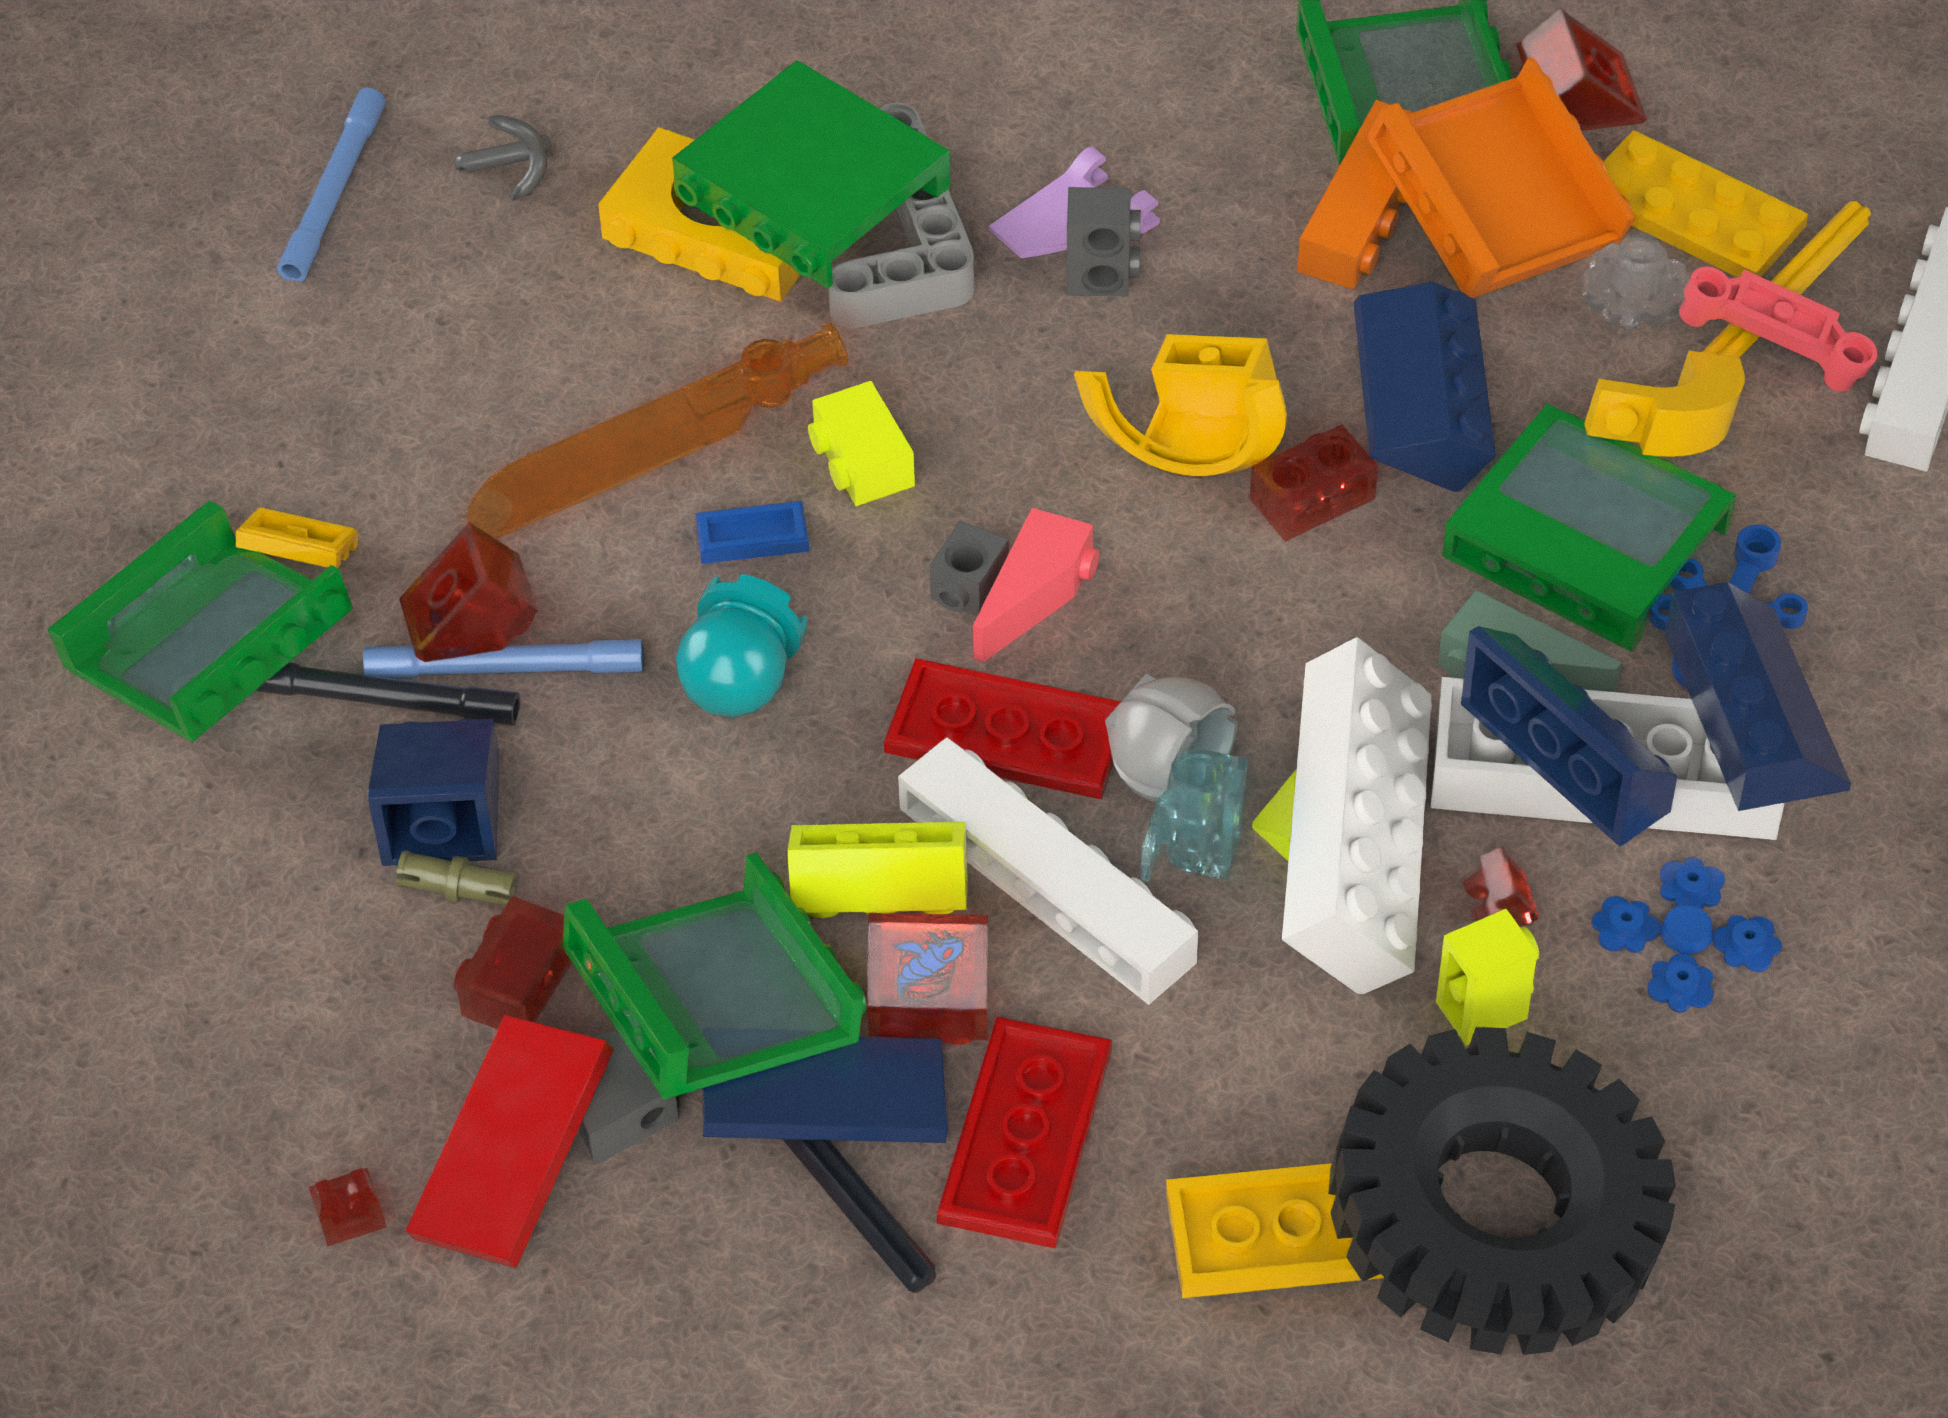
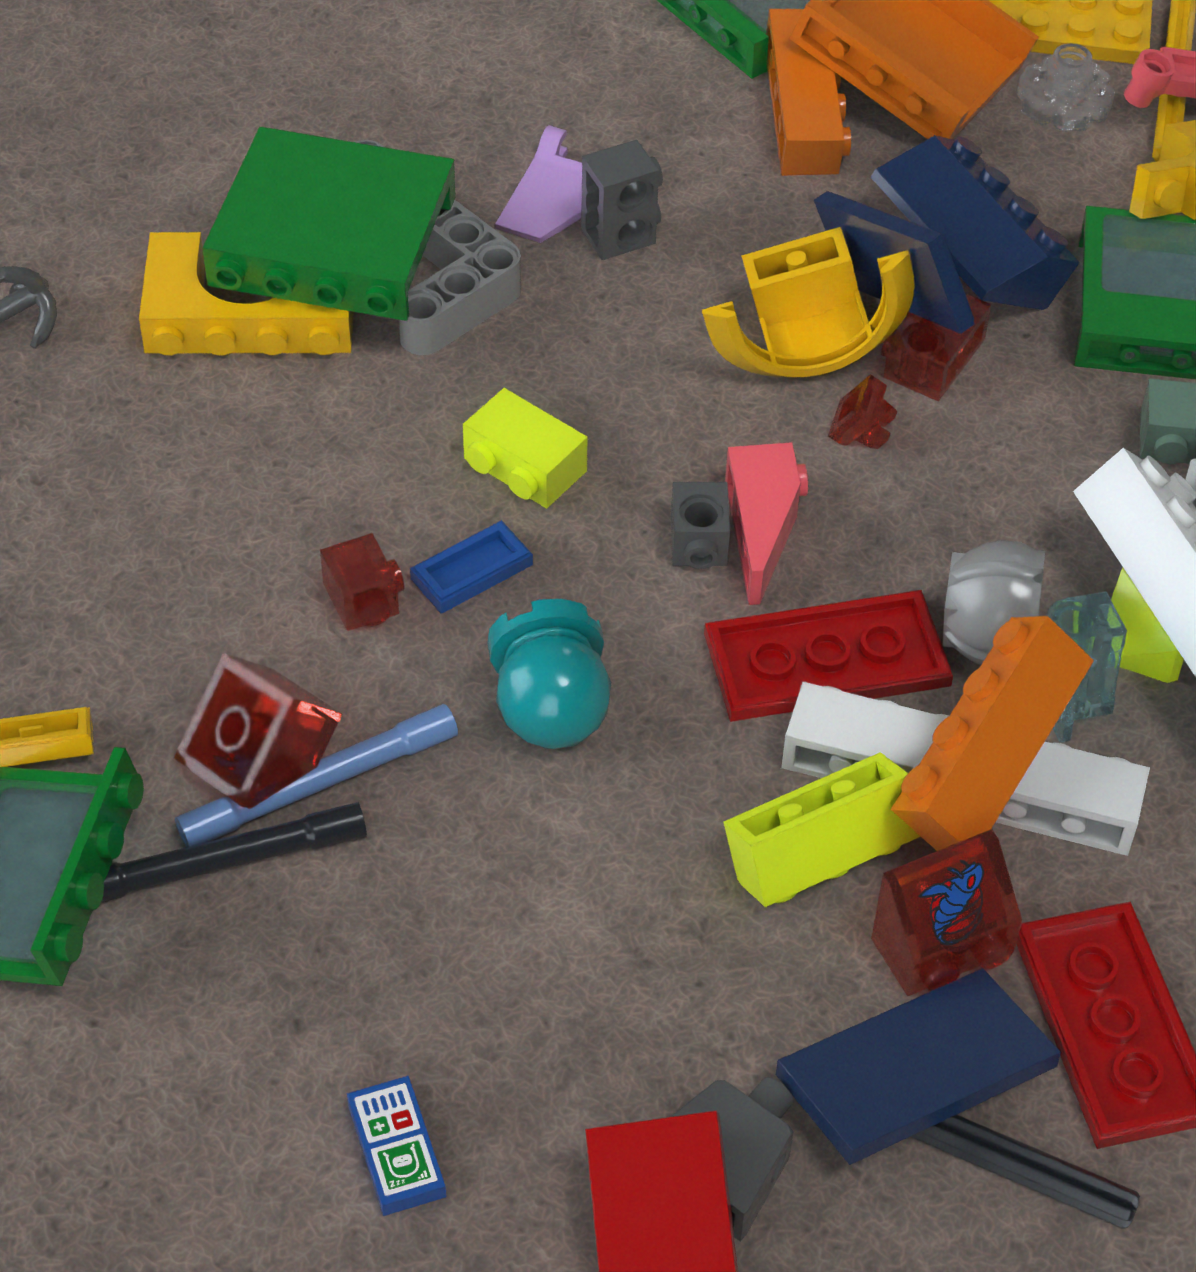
camera: 30 degrees left, 0 degrees up
dark blue slope [368,718,499,866] -> none
olive pin [396,850,518,908] -> none
clear red brick [454,896,572,1030] -> none
clear orange piece [466,323,848,540] -> none
panel [563,852,866,1100] -> none
none -> clear red brick [320,533,405,631]
none -> tile [347,1076,446,1216]
none -> dark blue tile [814,191,975,334]
none -> clear red tile [828,374,897,449]
none -> orange brick [891,616,1094,856]

